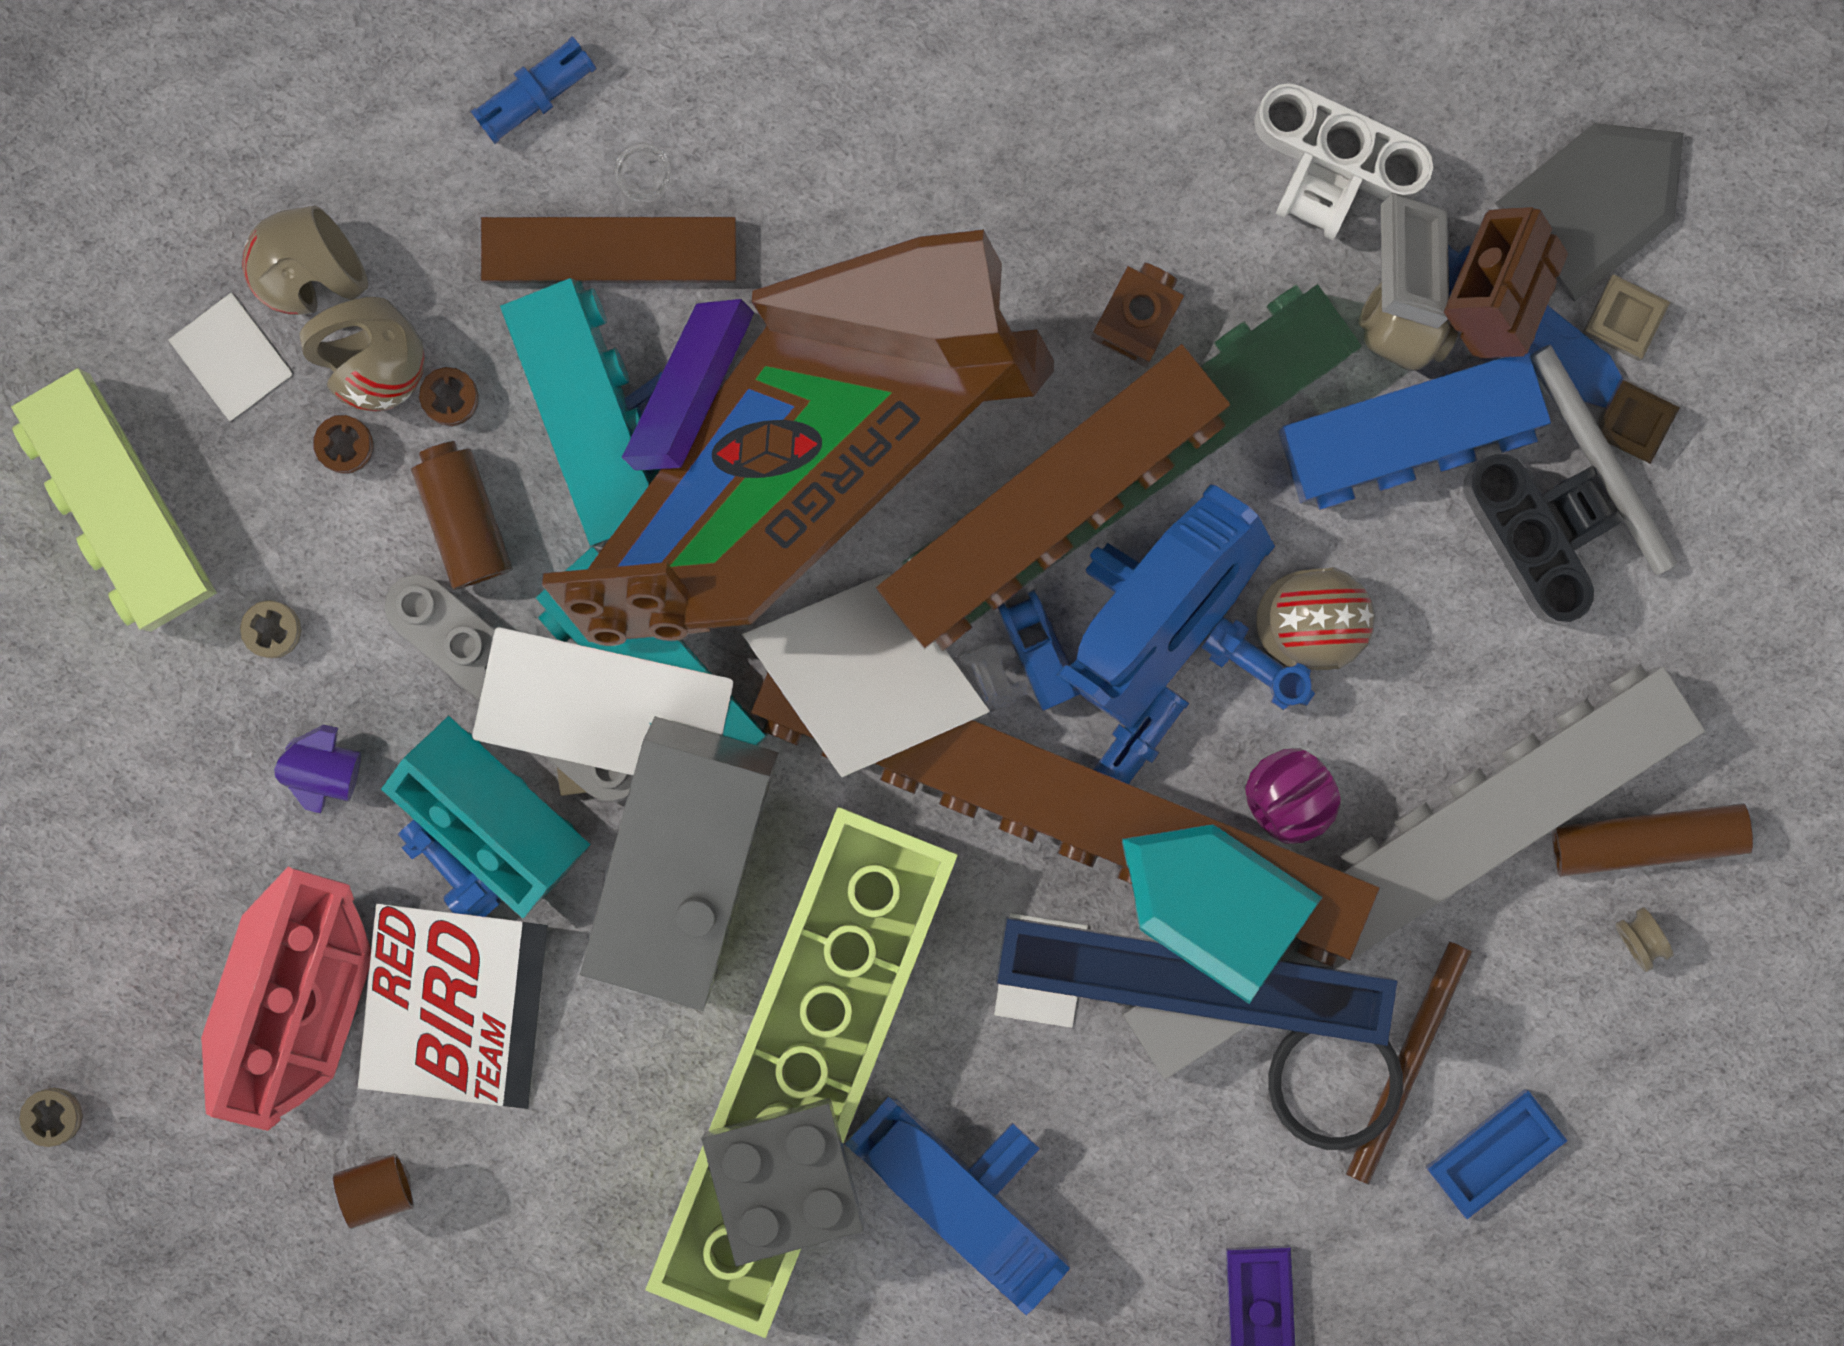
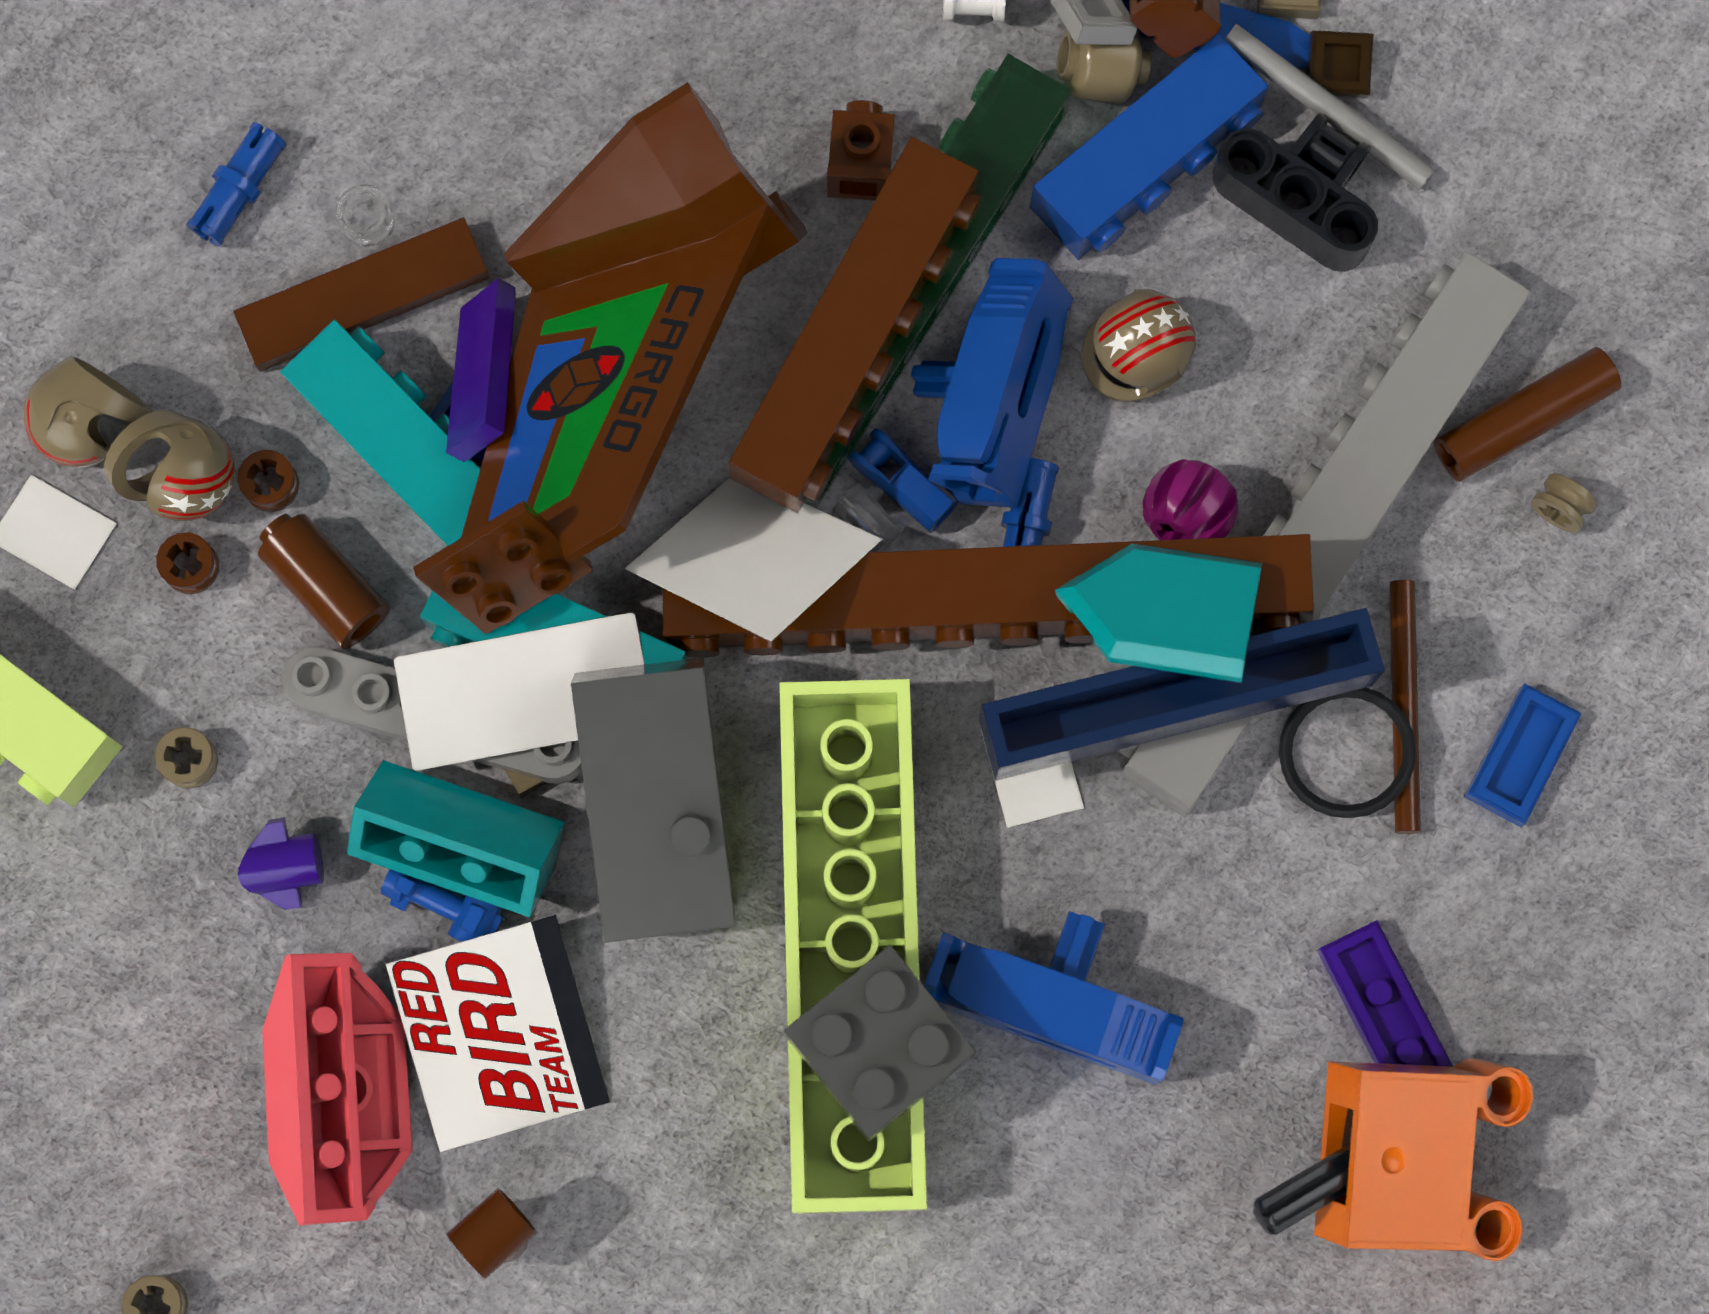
camera: 20 degrees left, 10 degrees down
blue bar [1201,617,1315,710] -> none

